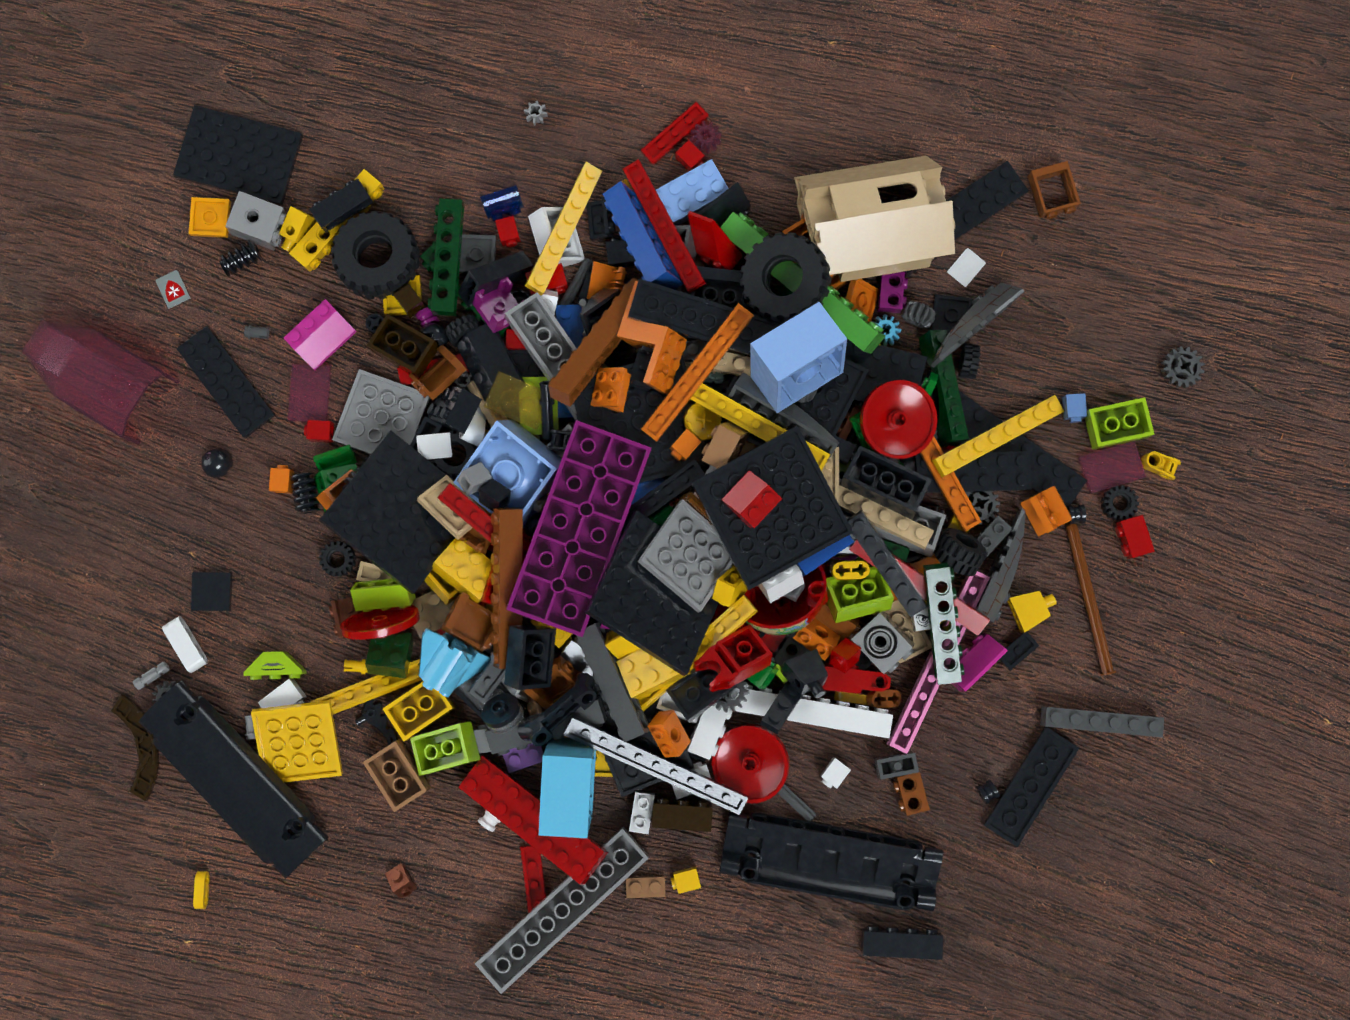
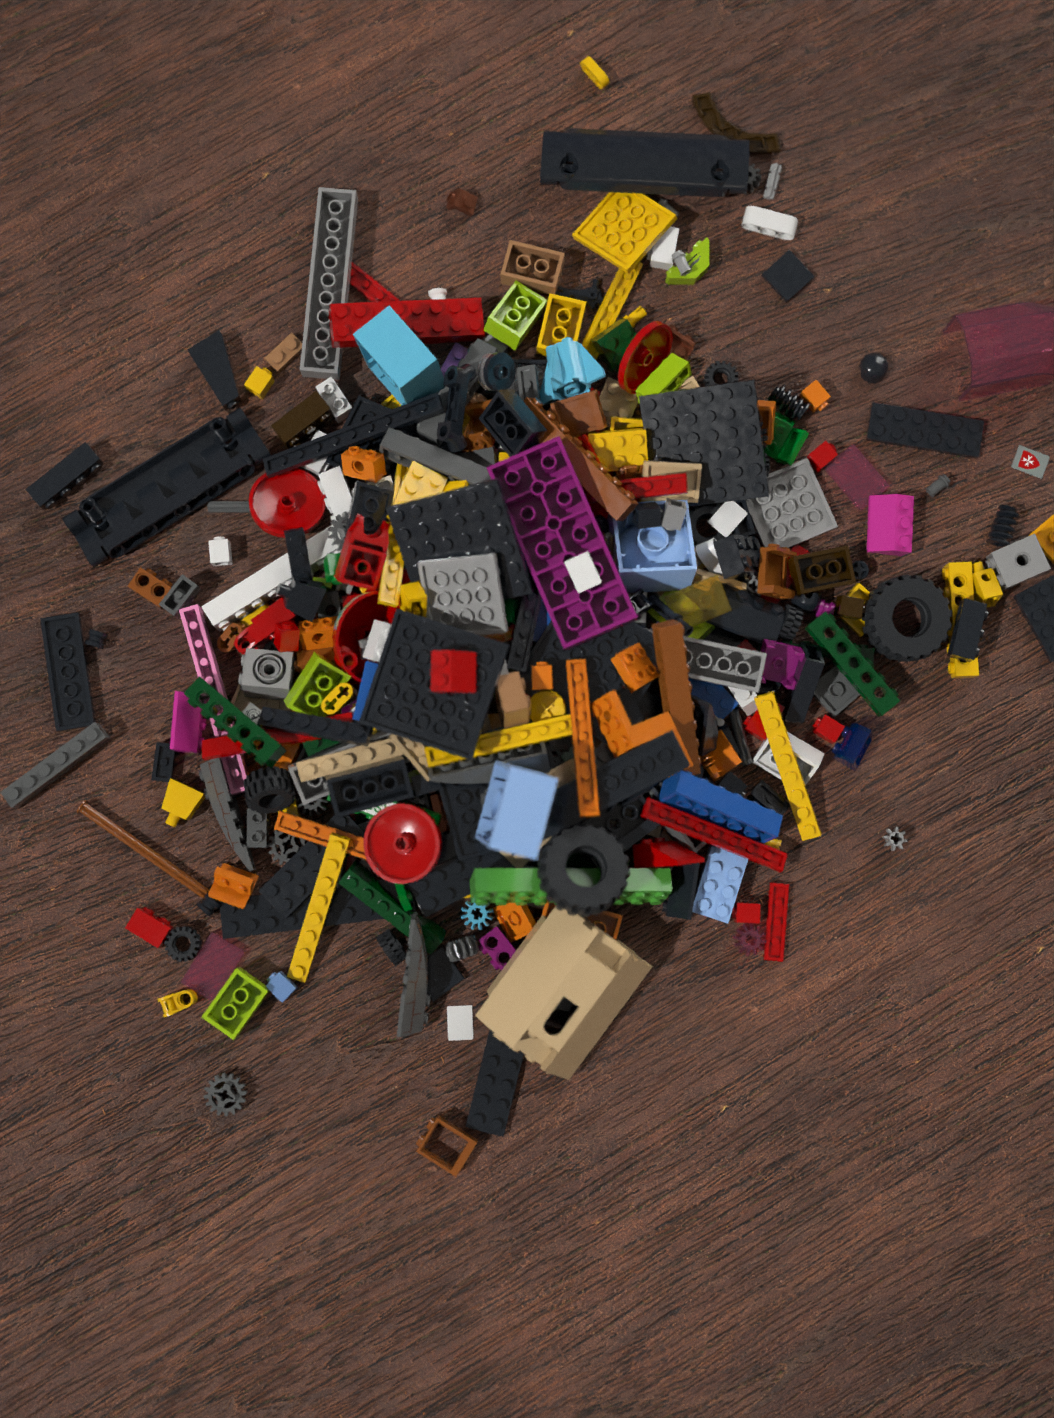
camera: 130 degrees right, 0 degrees up
none -> black slope [187,330,242,411]
none -> white sticker [564,551,602,593]
none -> light grey pin [672,250,692,276]

